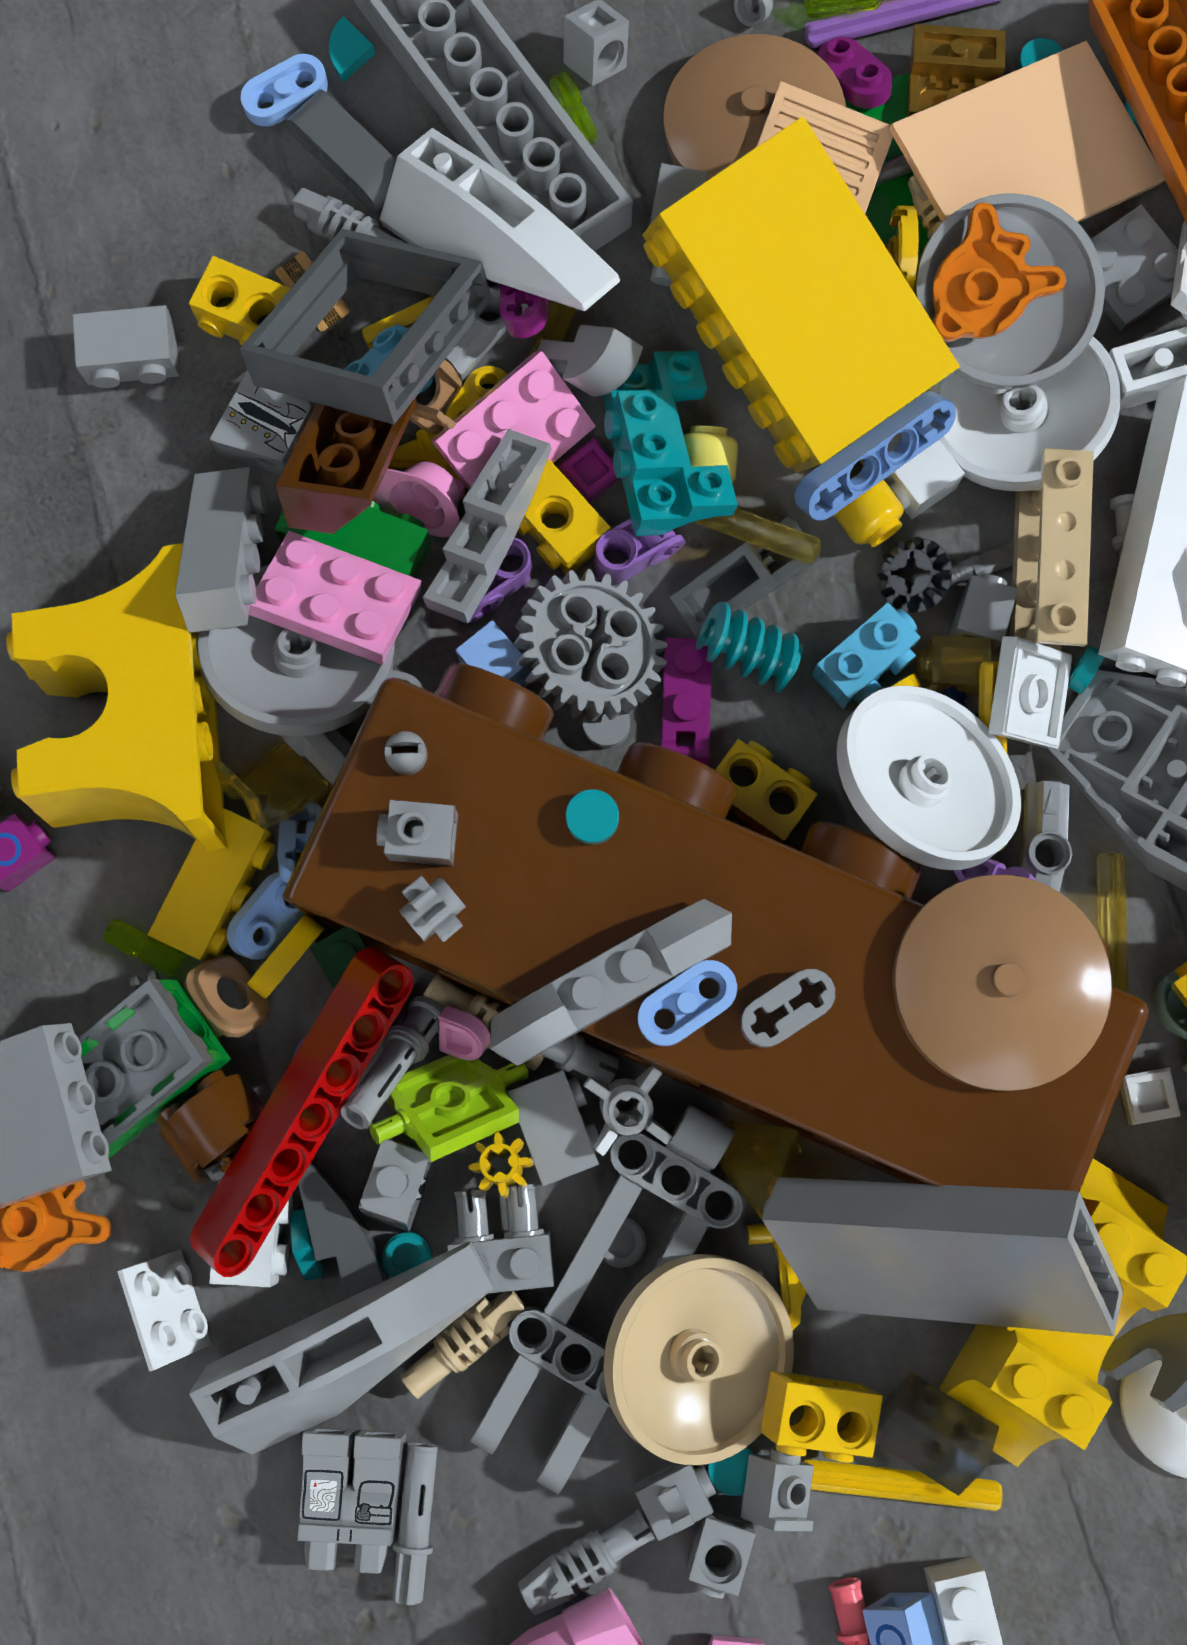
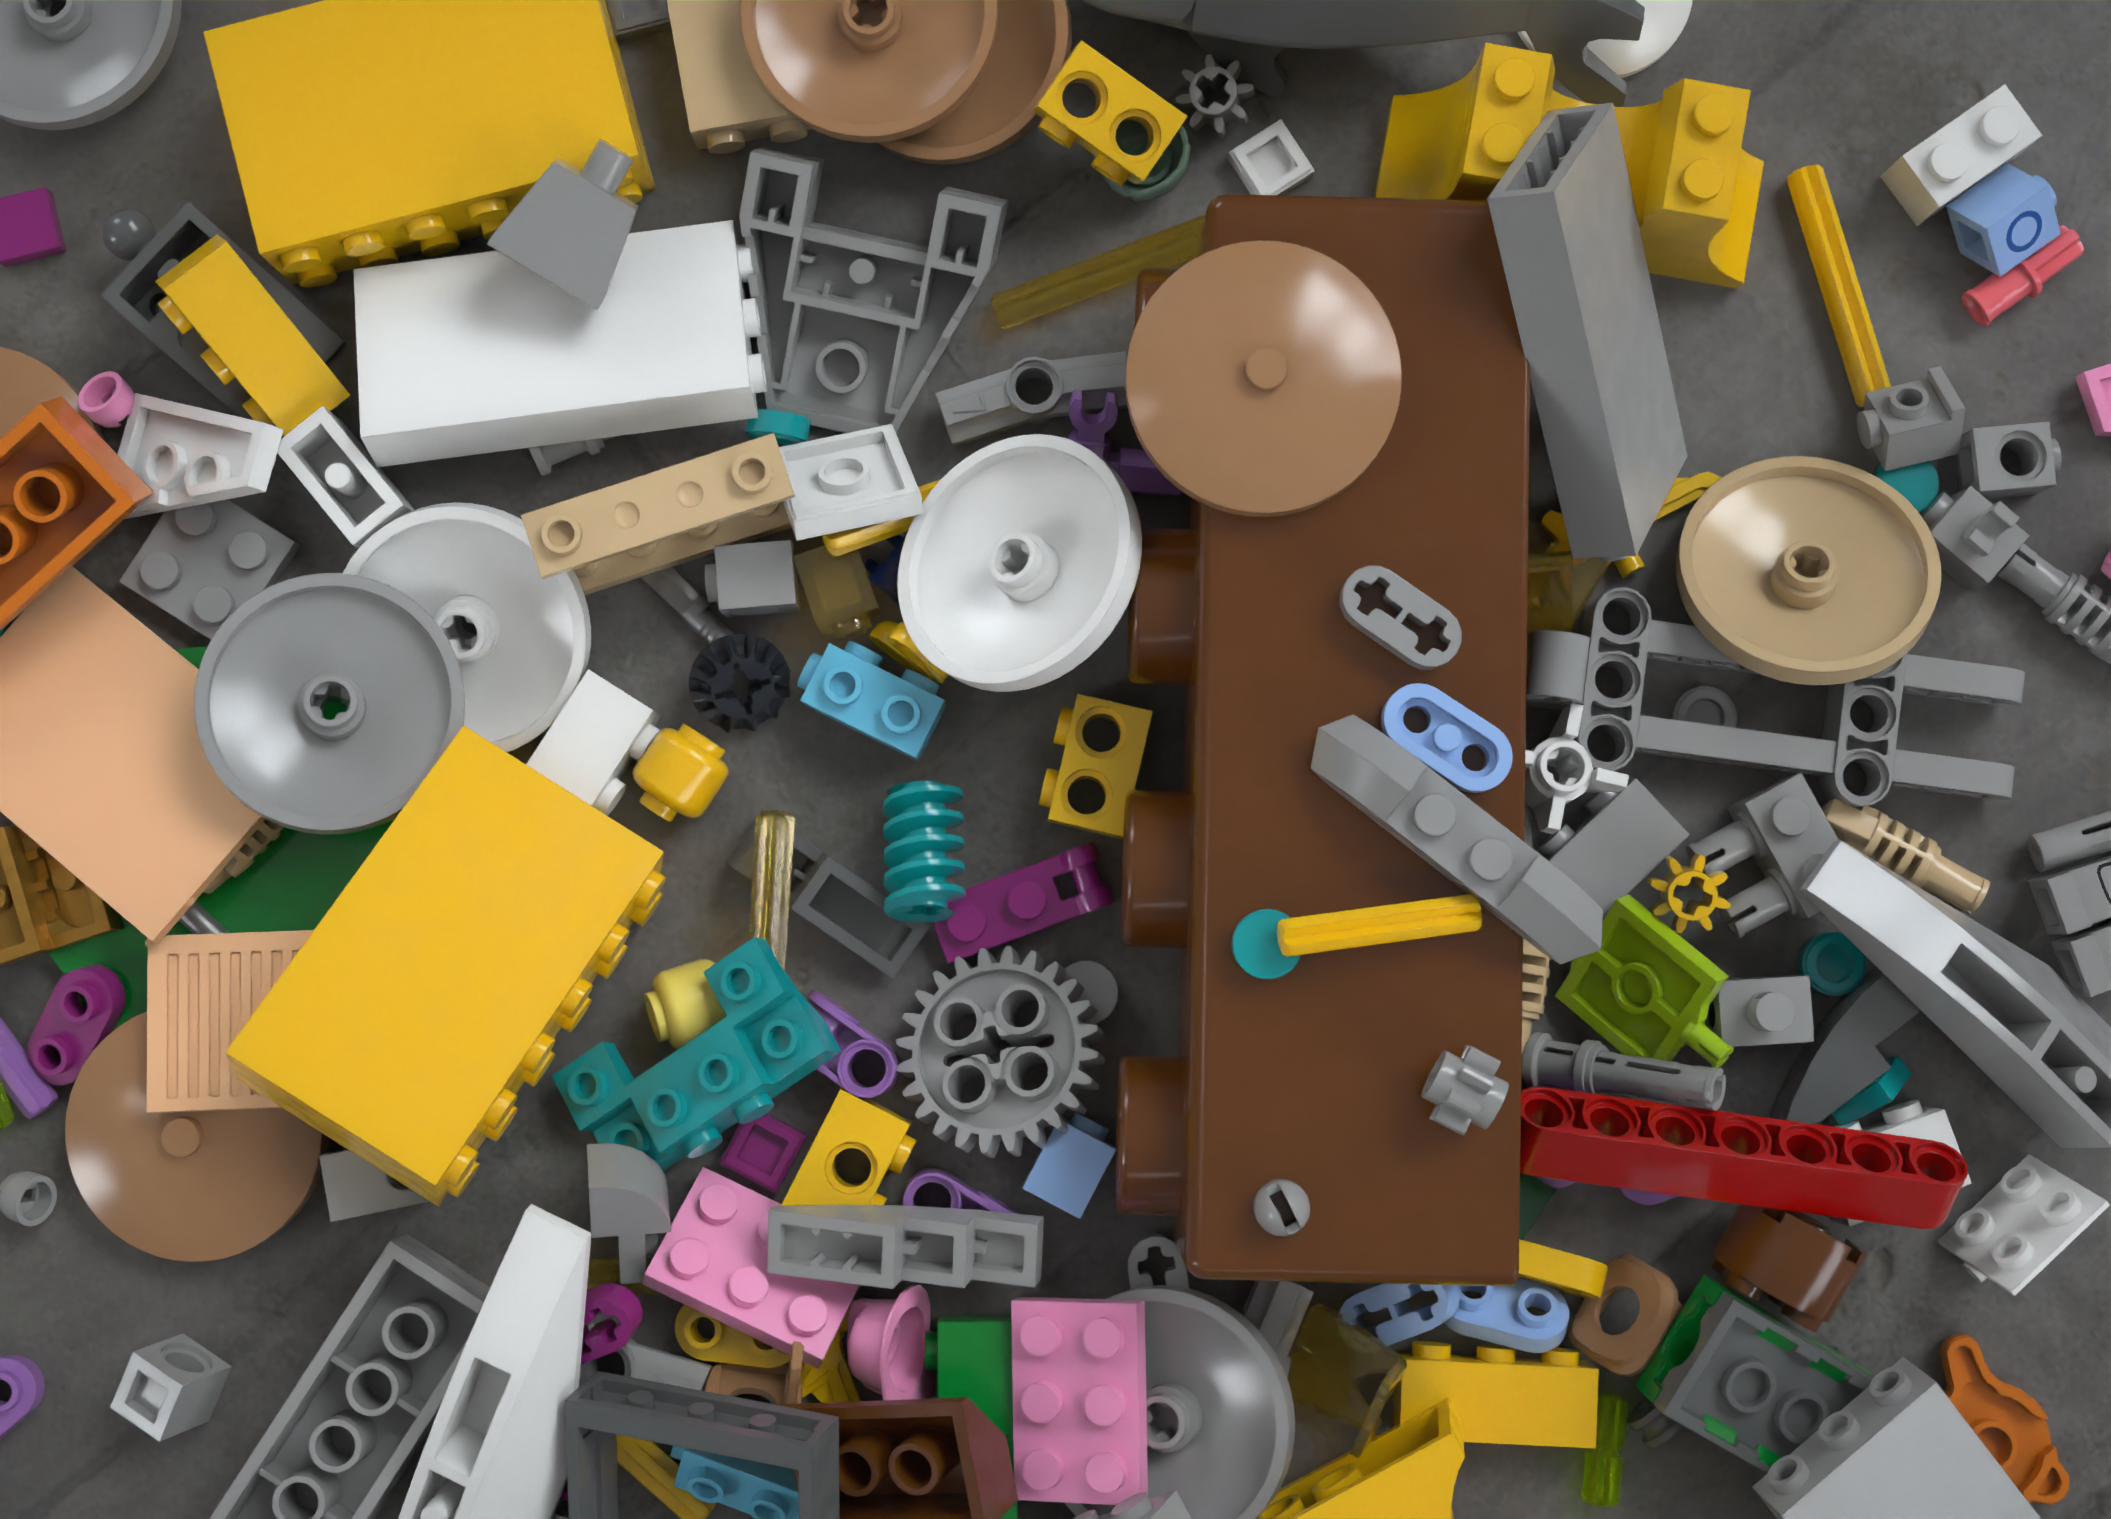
camera: 115 degrees left, 5 degrees up
light grey brick [377,800,458,866] -> none
bright pink tile [438,1005,491,1061] -> none
clear neon green piece [549,71,597,146] -> none
yellow brick [760,1371,883,1463] -> none
medium blue beam [794,391,956,520] -> none
clear smoke brick [875,1372,999,1496] -> none
yellow tile [886,206,919,290] -> none
orange tile [932,202,1066,342] -> none
none -> yellow axle [1277,894,1482,957]

